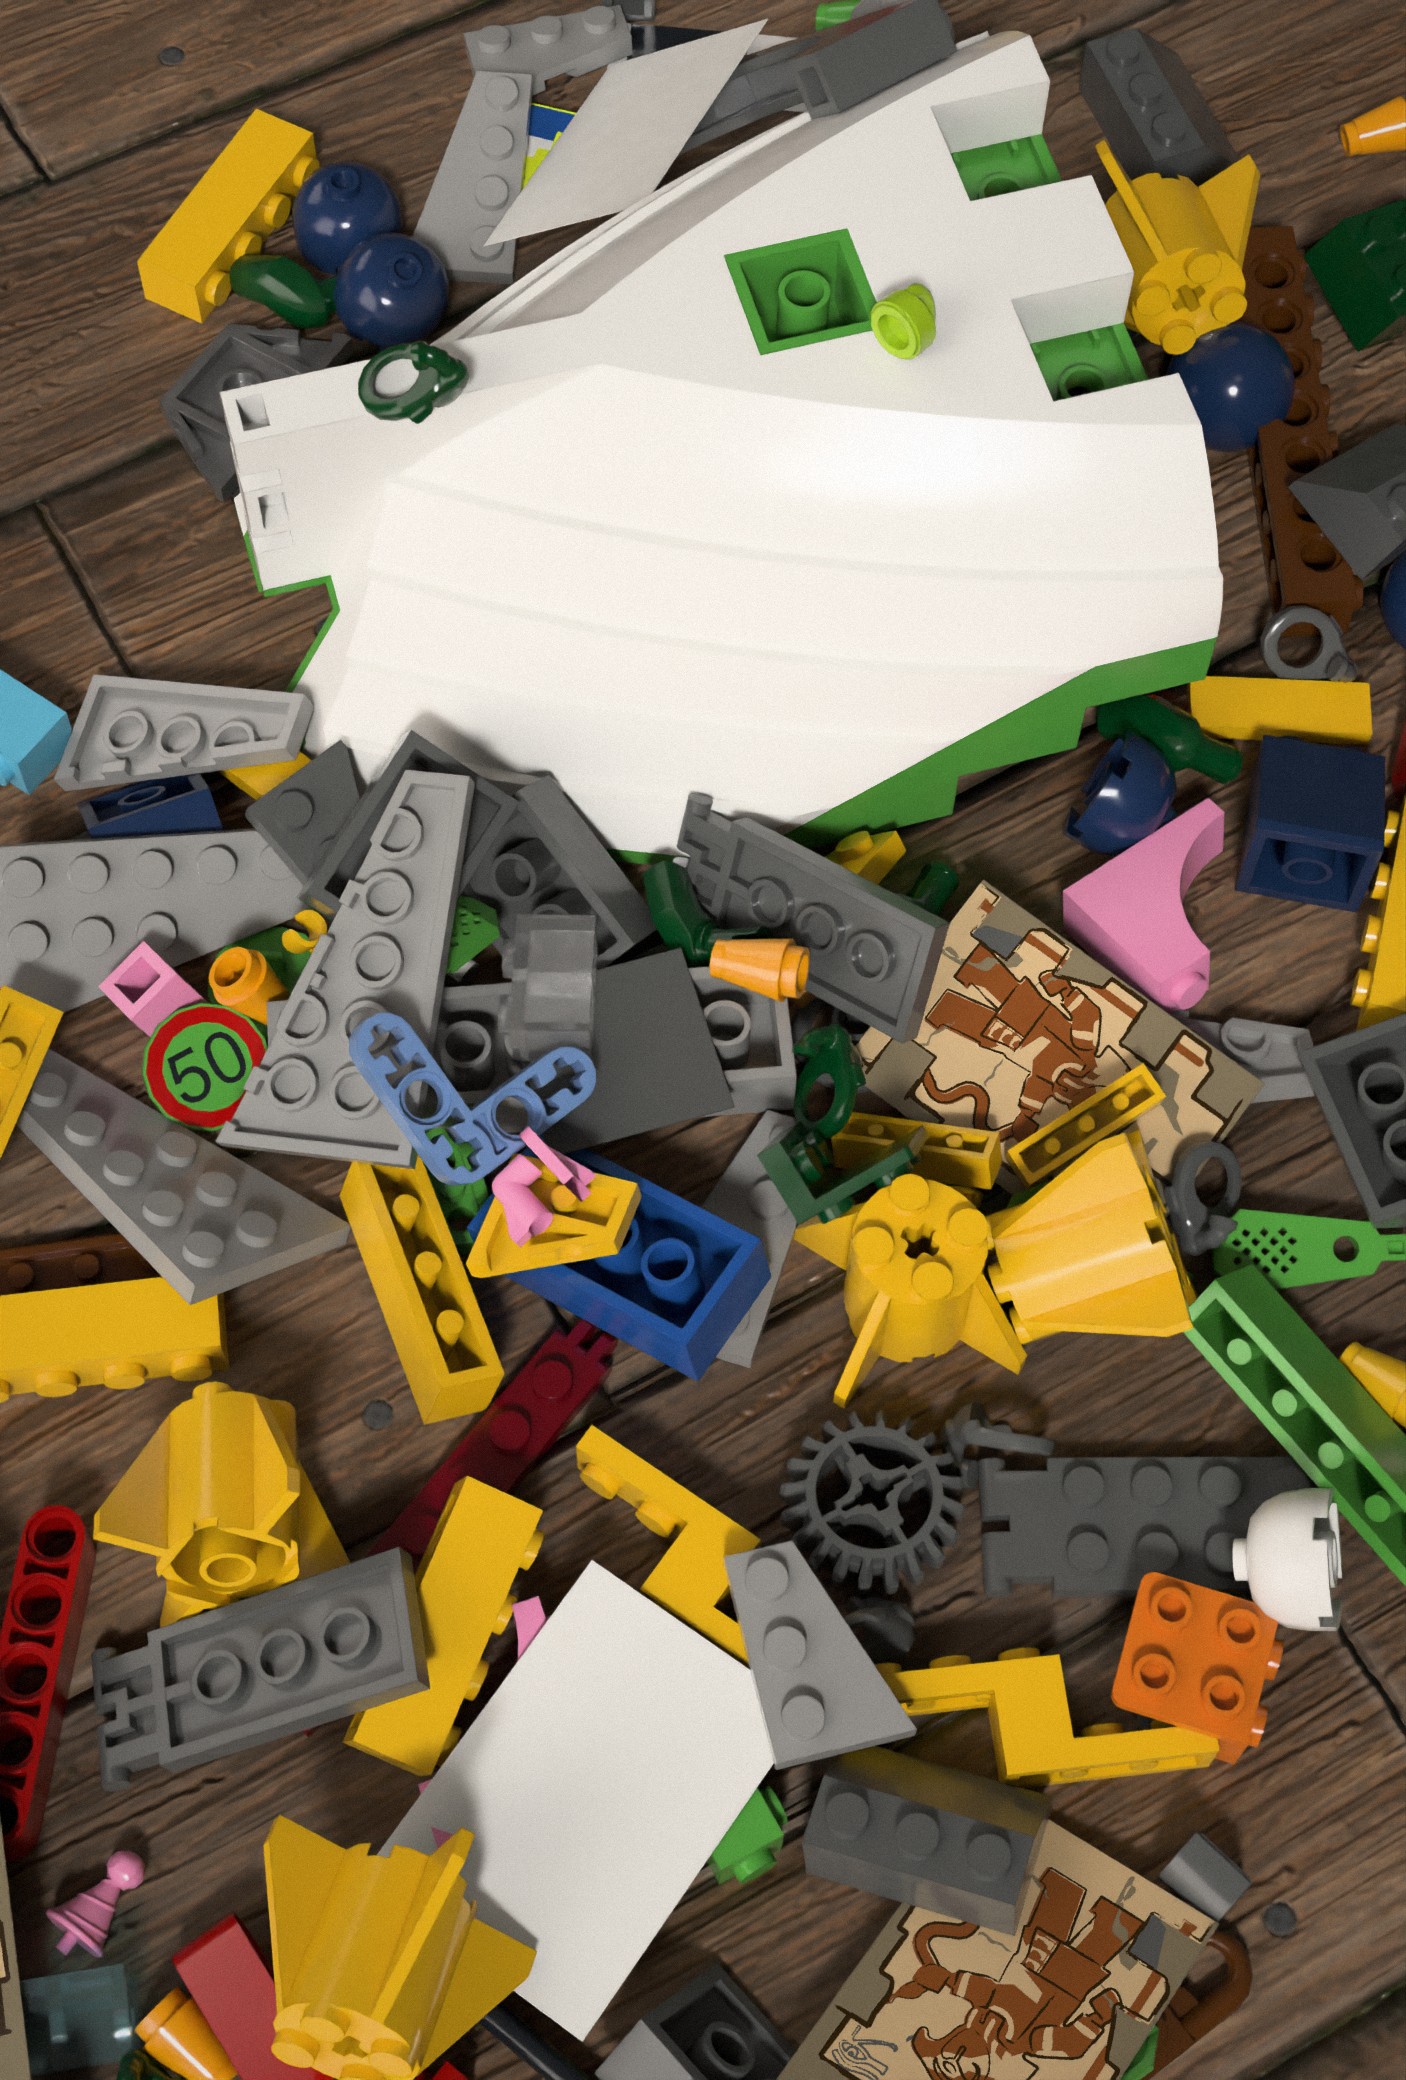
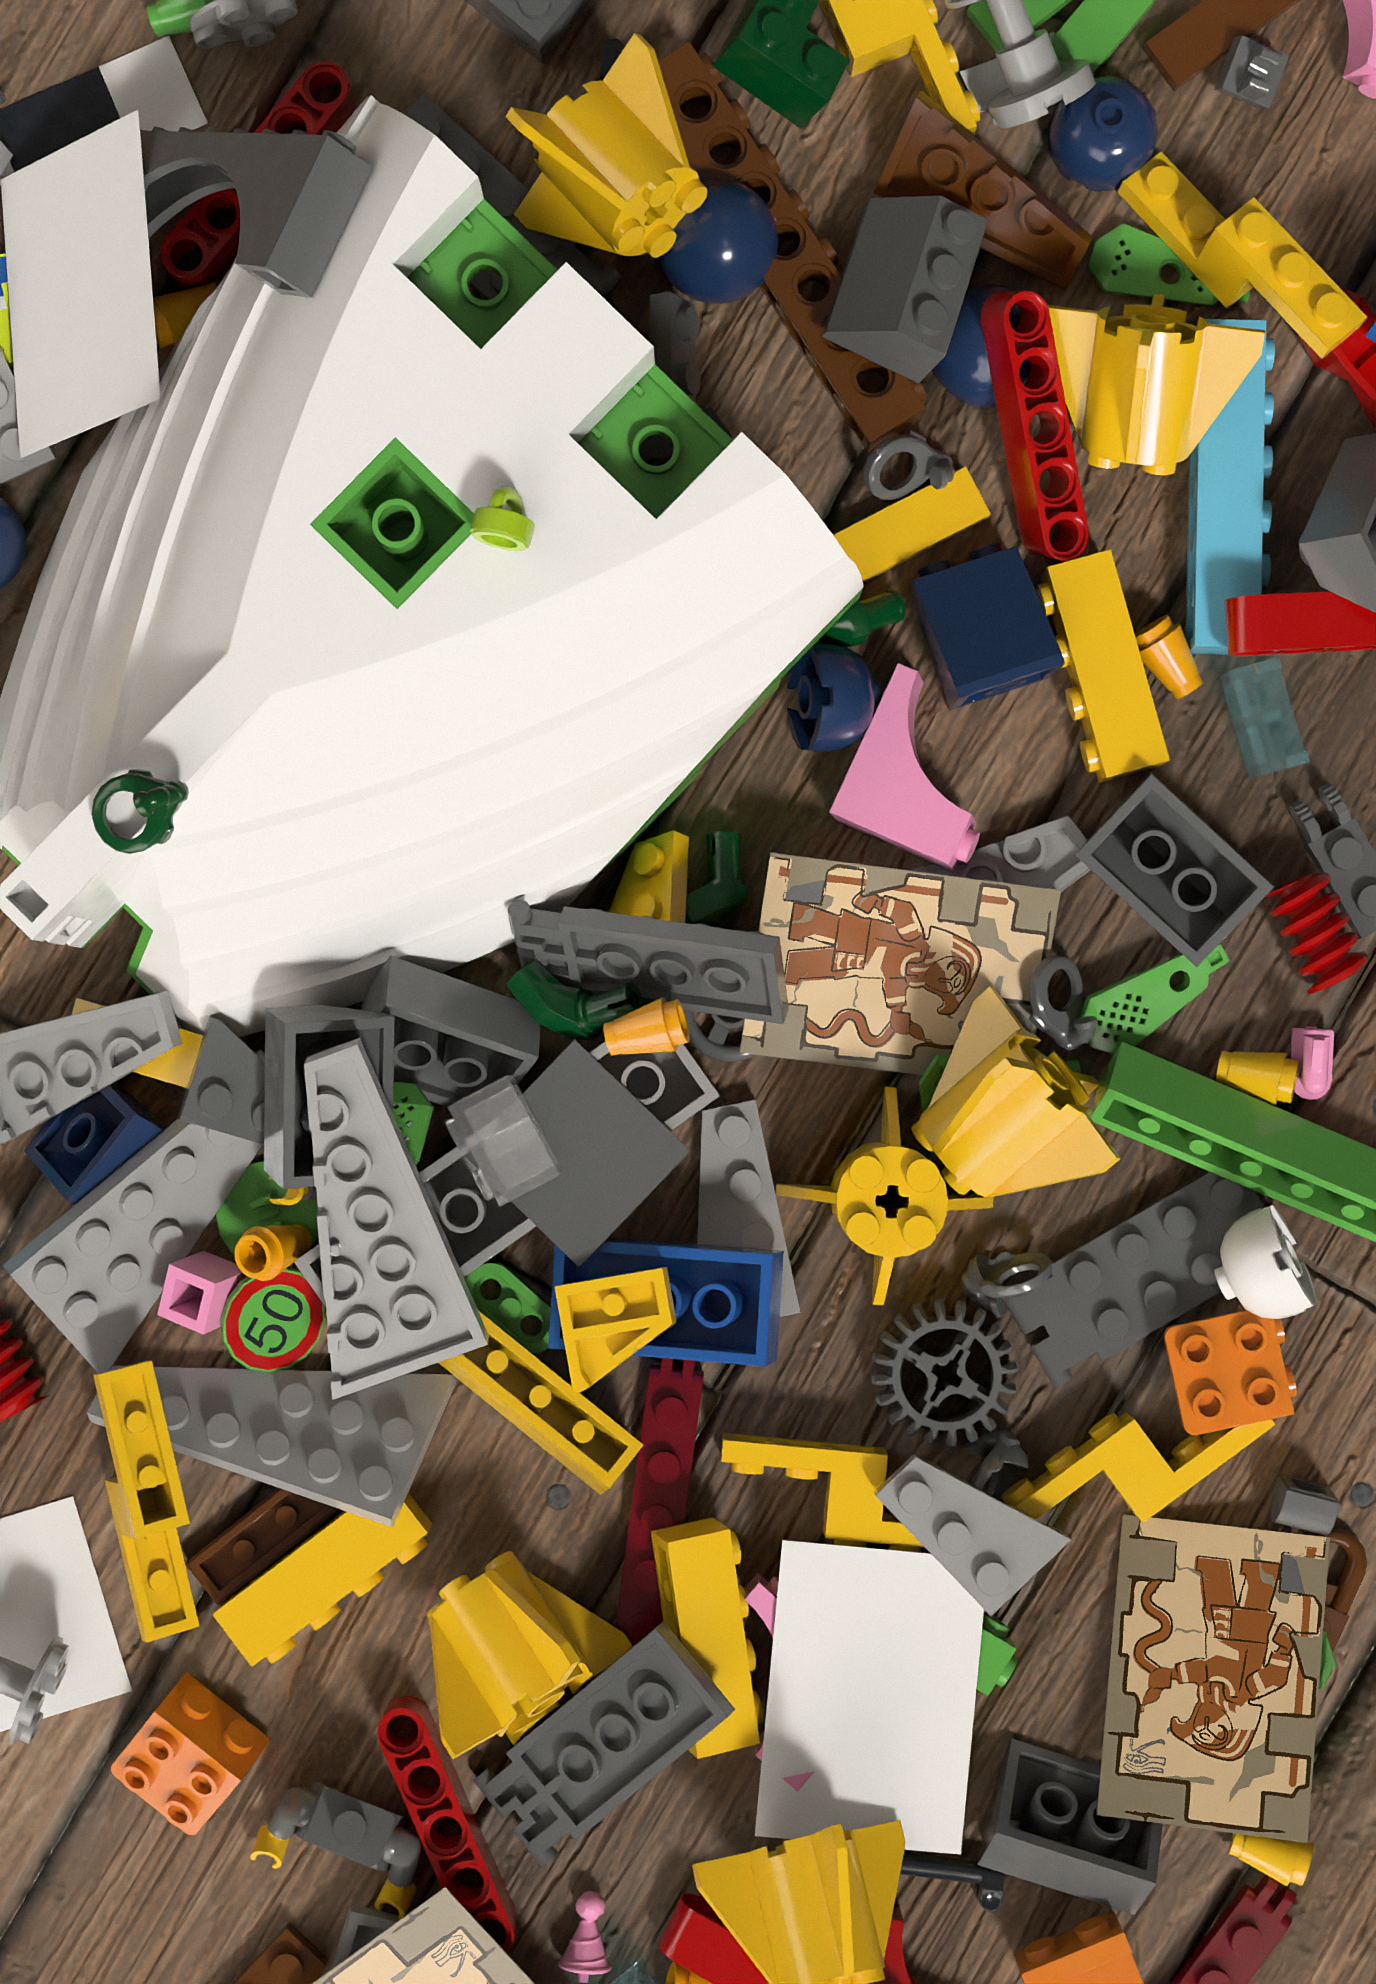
camera: 25 degrees left, 25 degrees up
medium blue beam [349,1013,596,1186] -> none
bright pink piece [492,1126,596,1247] -> none
dark green bracket [757,1121,930,1225] -> none
dark green piece [792,1023,866,1139] -> none
dark grey slope [802,1746,1053,1936] -> none
yellow piece [831,1112,1002,1190] -> none
yellow piece [1005,1063,1167,1190] -> none

